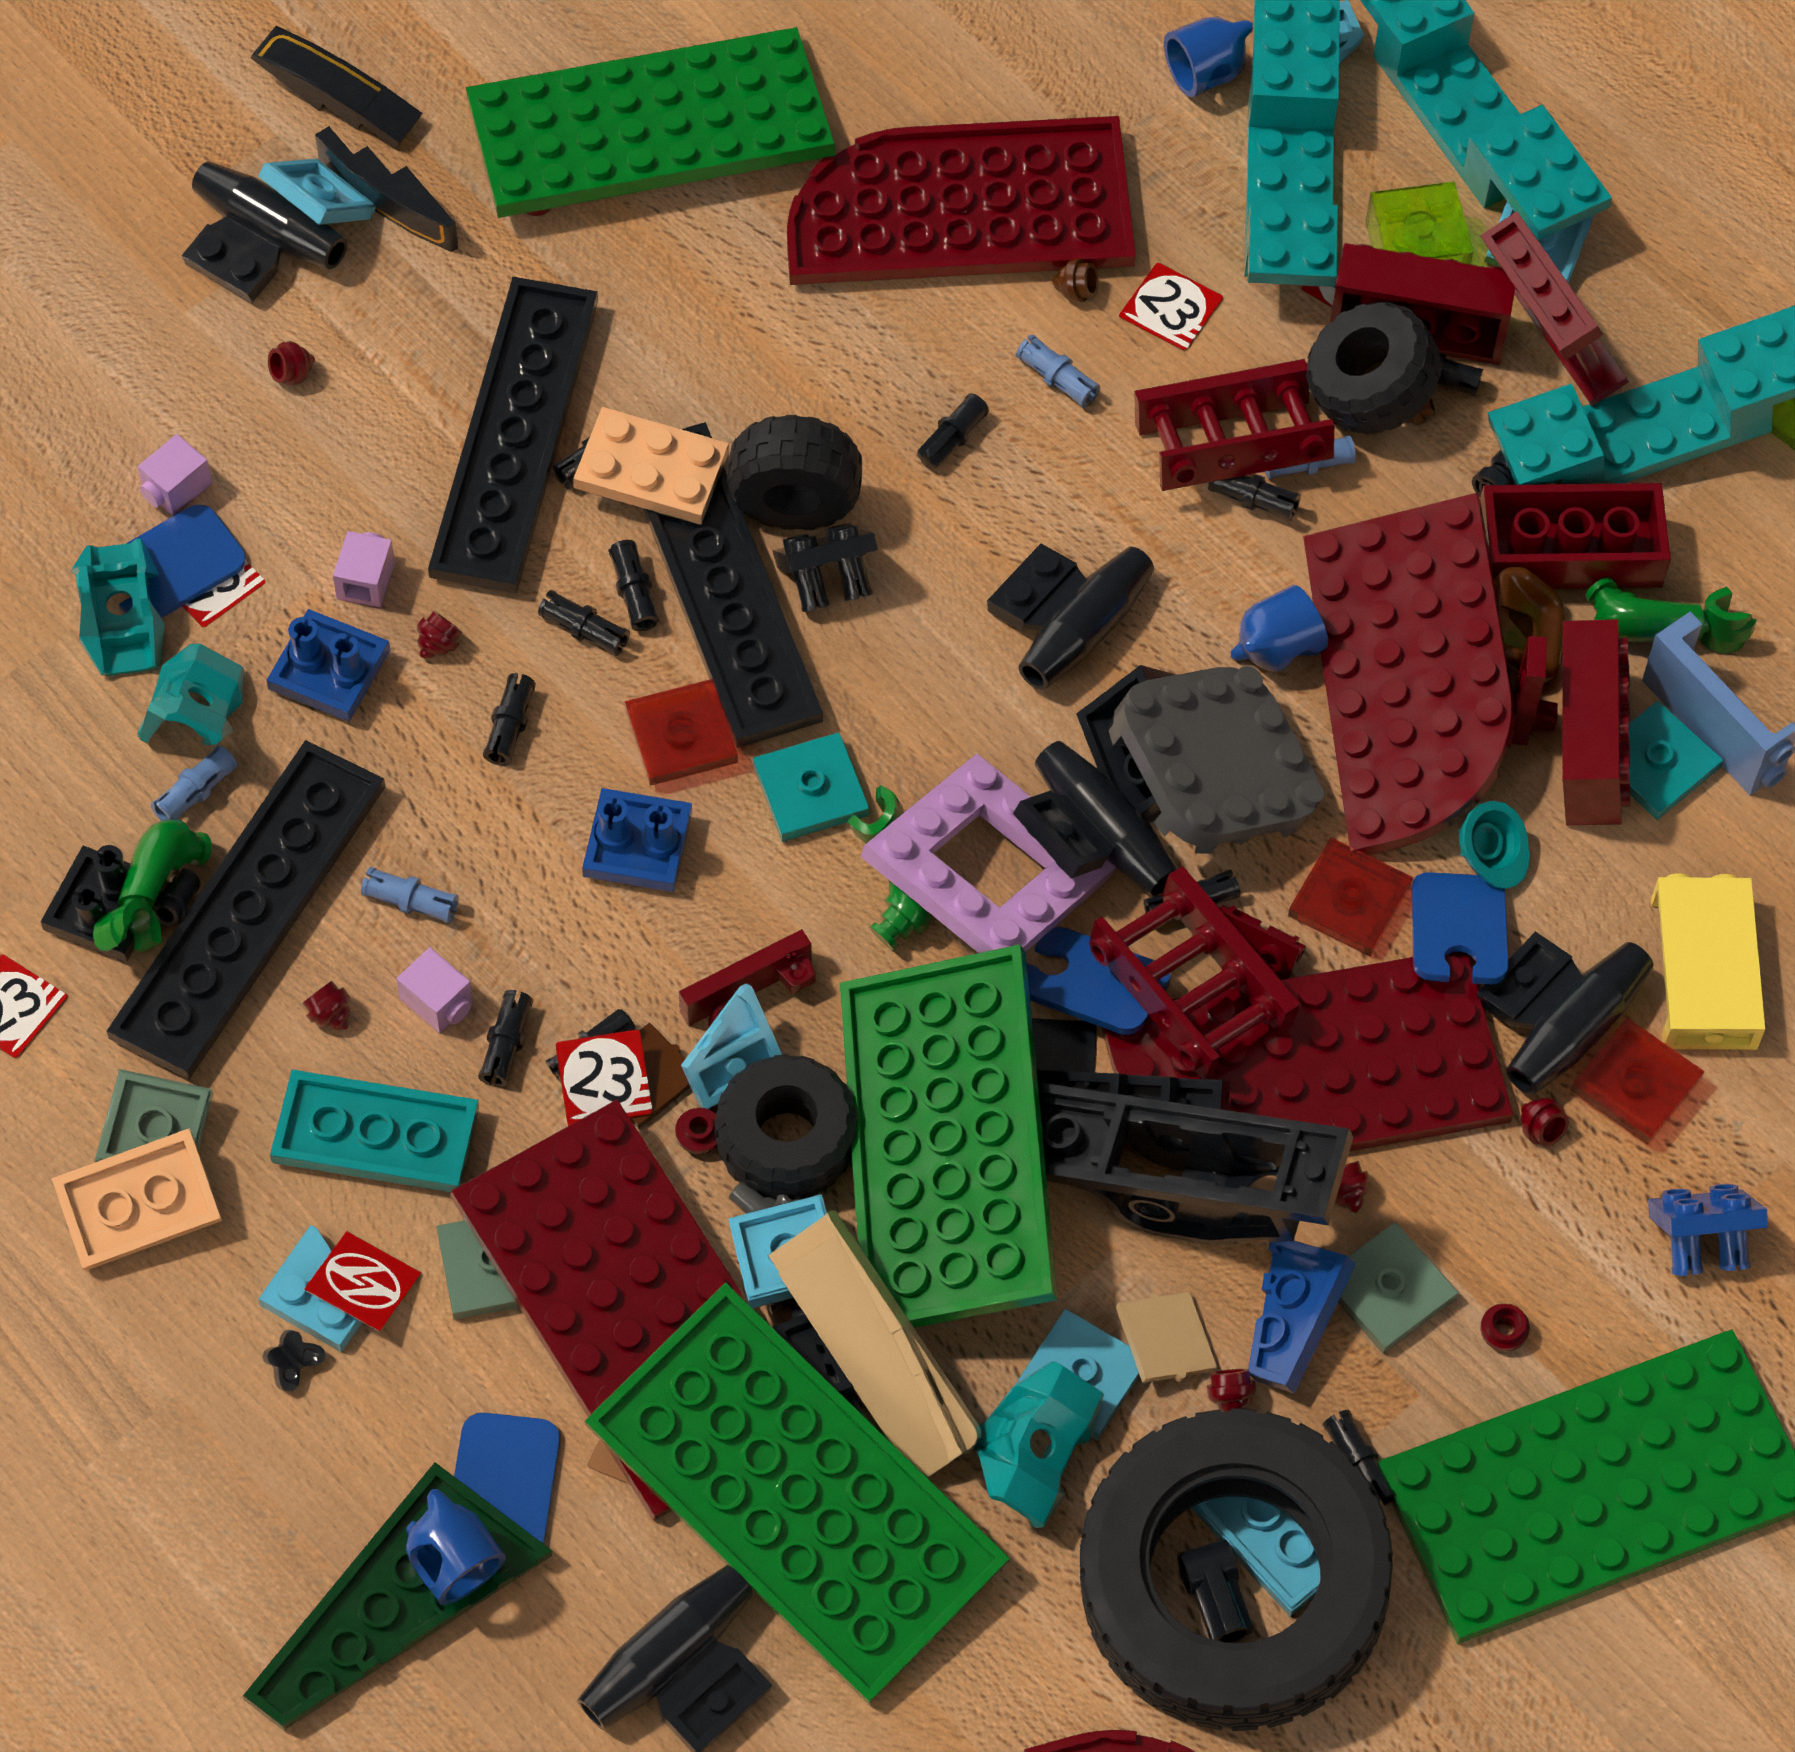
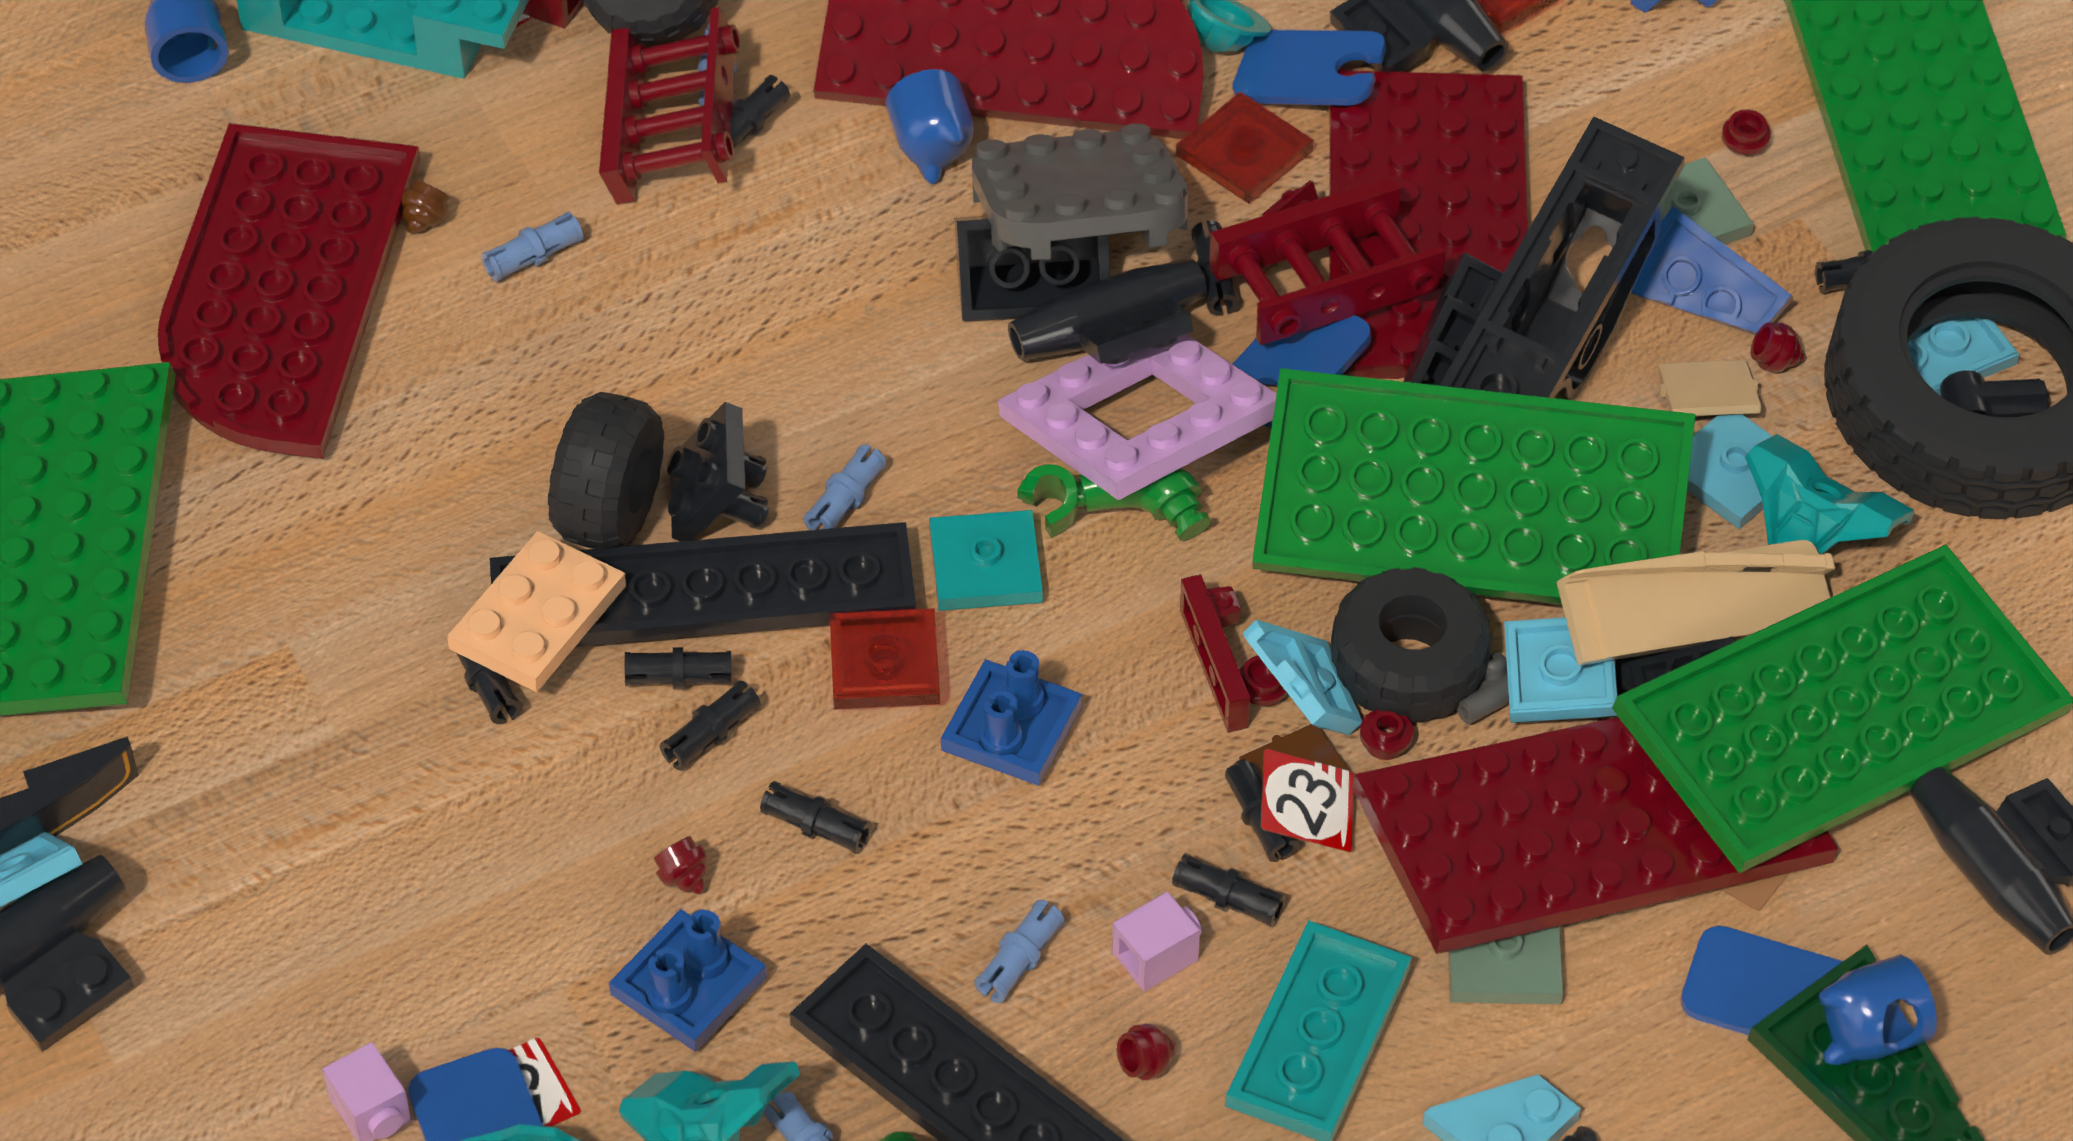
camera: 75 degrees left, 10 degrees down
dark red plate [268,341,315,386] -> none
red sticker [304,1231,422,1332] -> none
lavender brick [333,531,395,608] -> none
black plate [428,277,598,594] -> none
black axle [917,393,989,468] -> none
black plate [987,543,1154,690] -> none
sticker [1119,263,1223,350] -> none
dark red plate [1521,1098,1569,1146] -> none
none -> medium blue pin [803,444,886,530]

